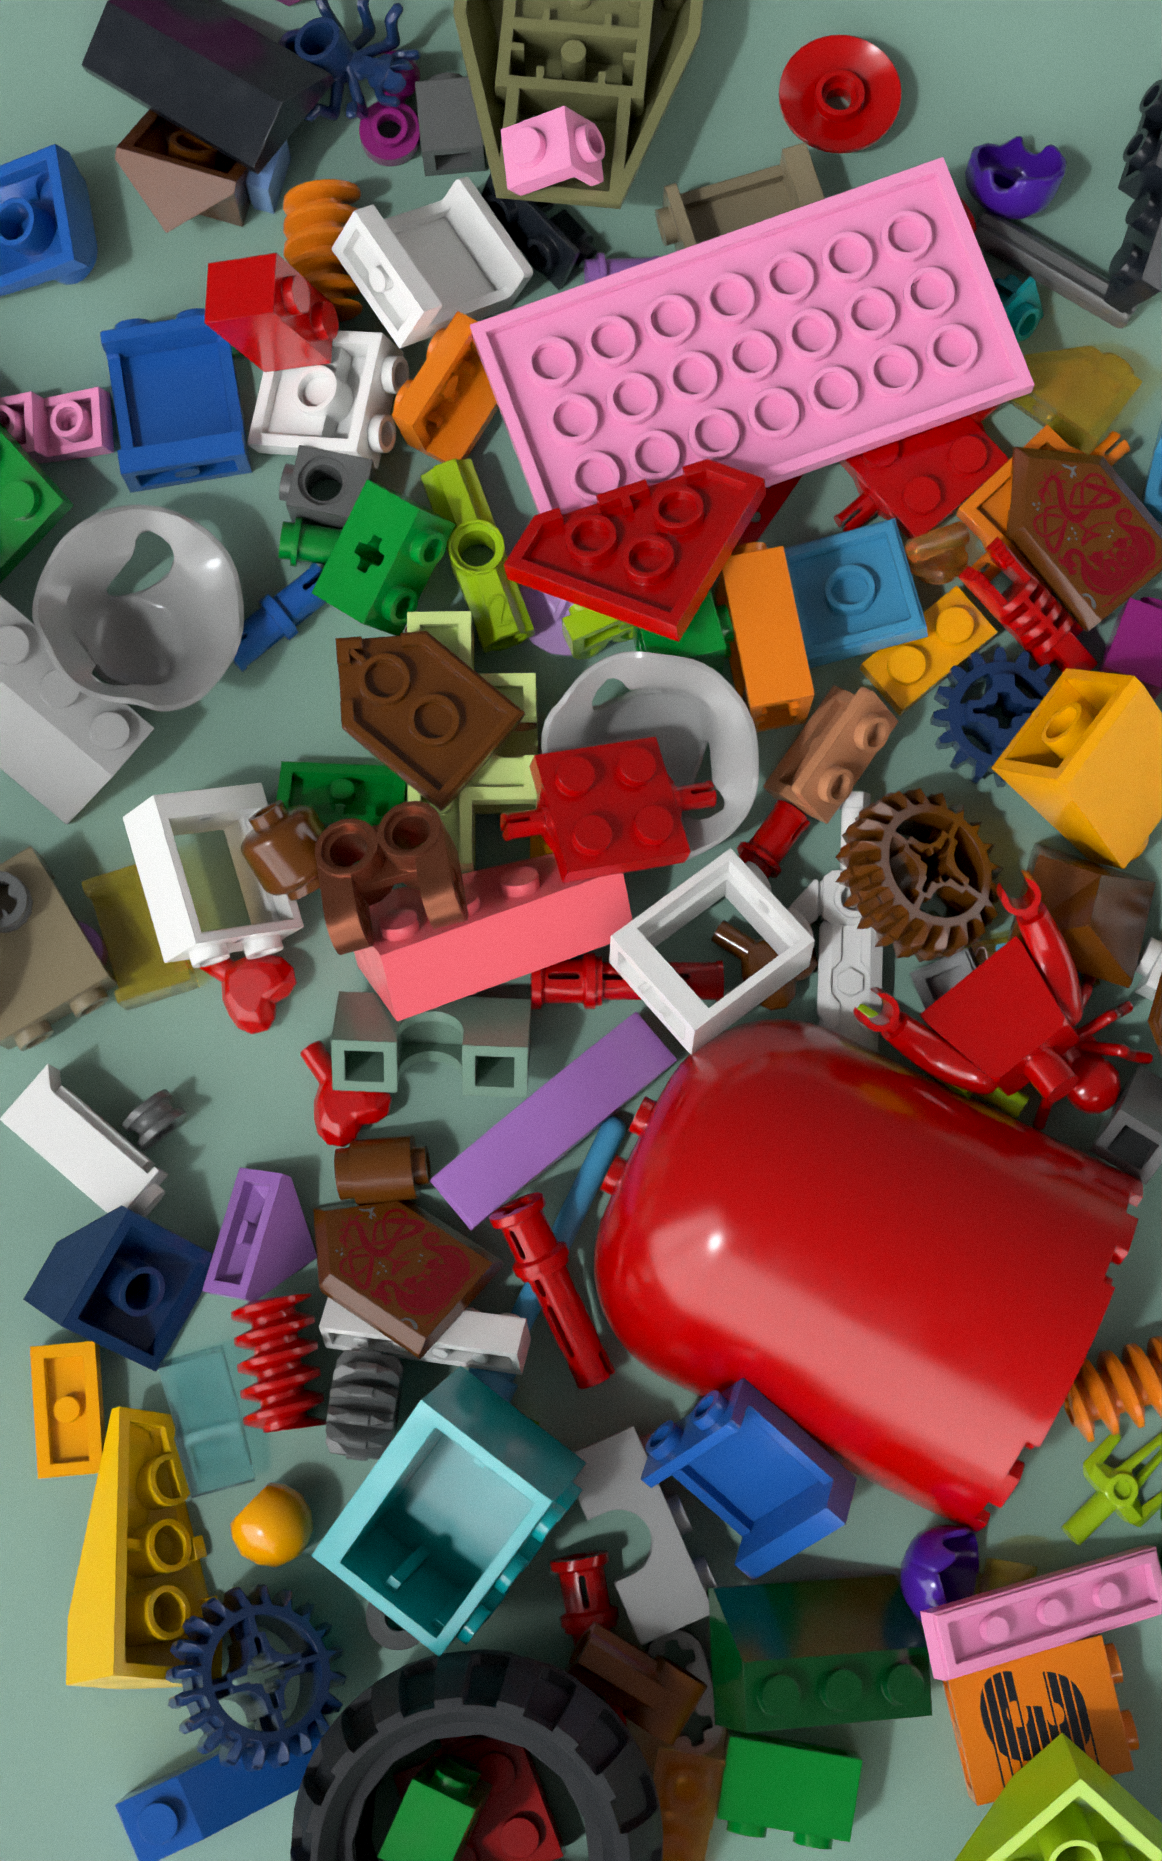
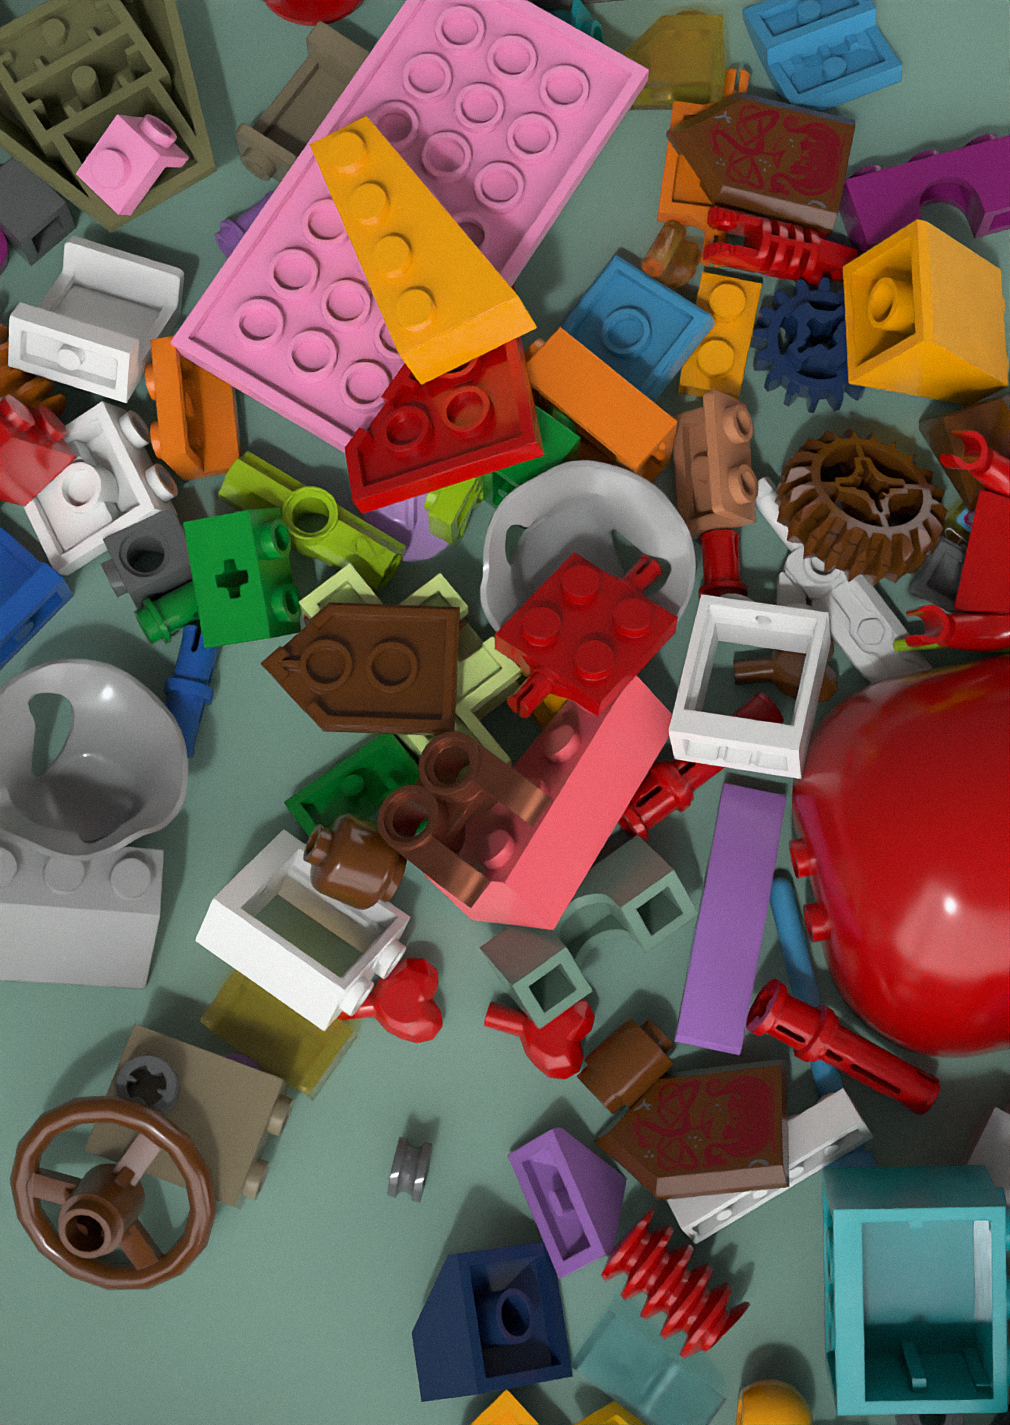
camera: 40 degrees left, 5 degrees down
white window [0,1064,168,1217] -> none
dark grey gear [325,1349,404,1461] -> none
black hinge [481,173,597,290] -> none
red plate [834,402,1010,546] -> none
none -> light orange wedge [309,116,537,385]

